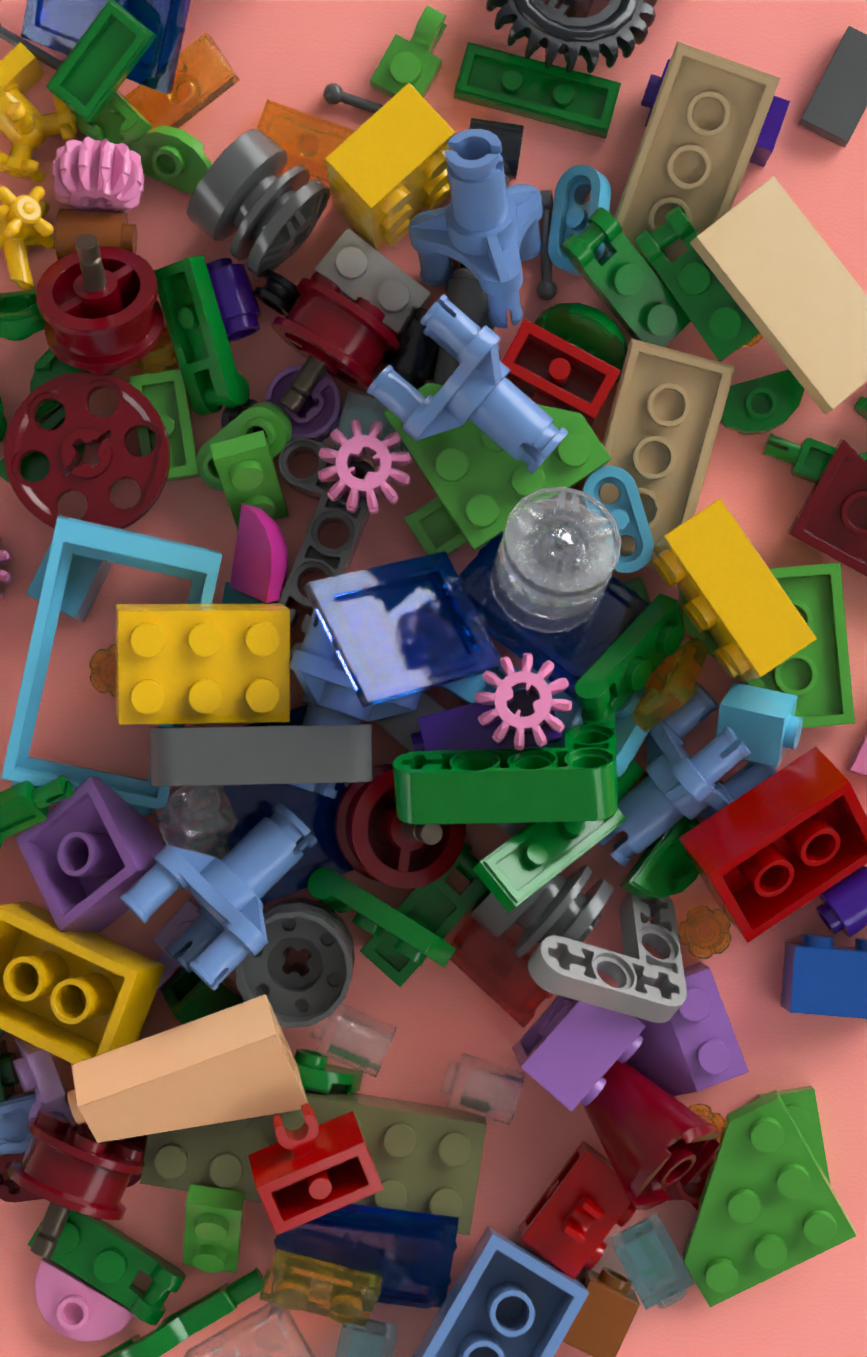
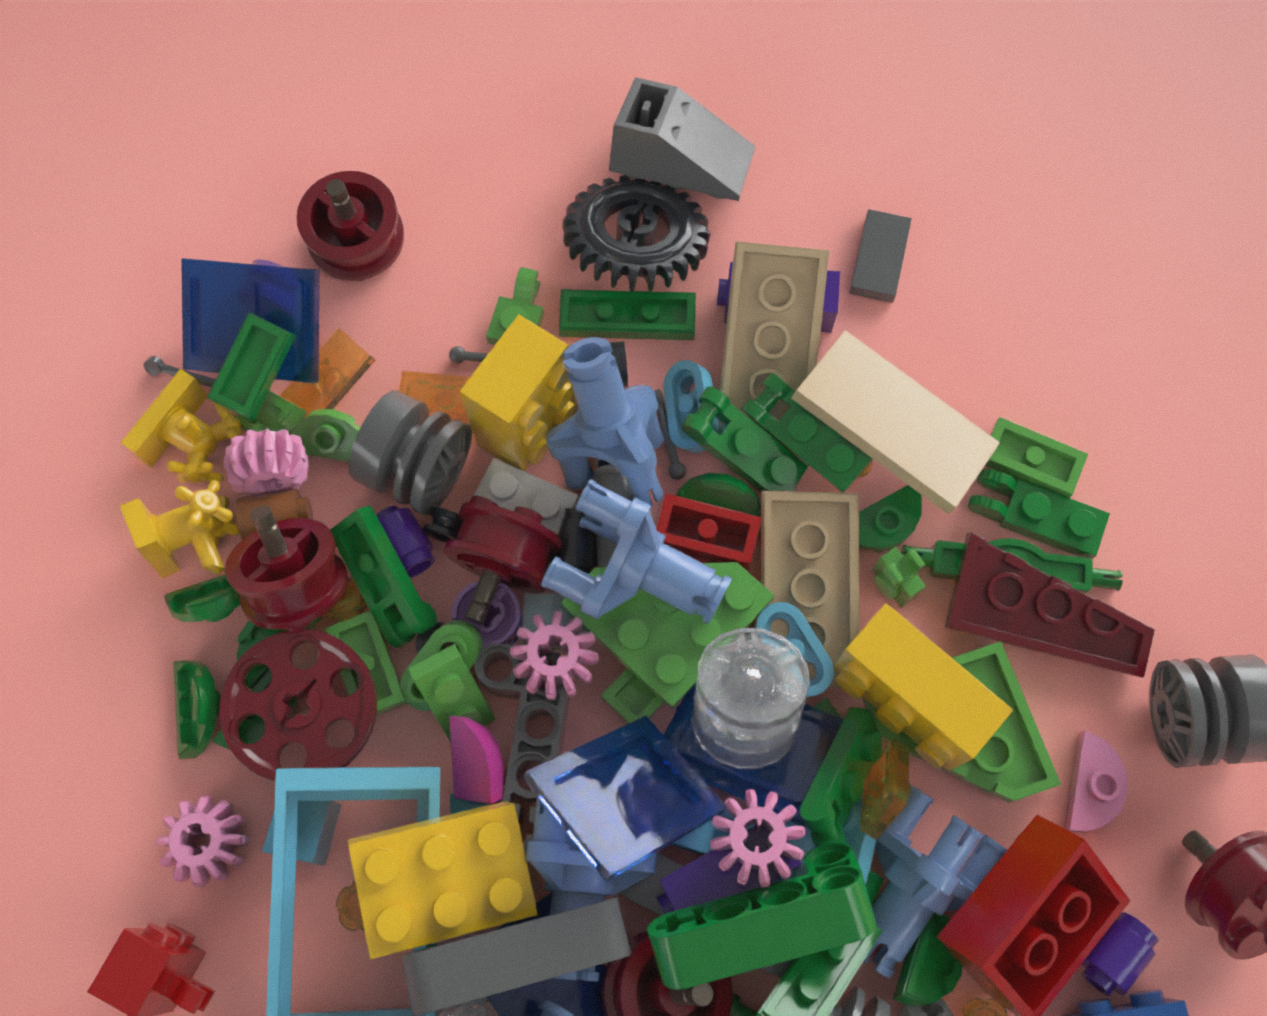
camera: 10 degrees left, 15 degrees down
medium azure brick [716,682,803,767] -> none
none -> bright green plate [872,547,926,608]

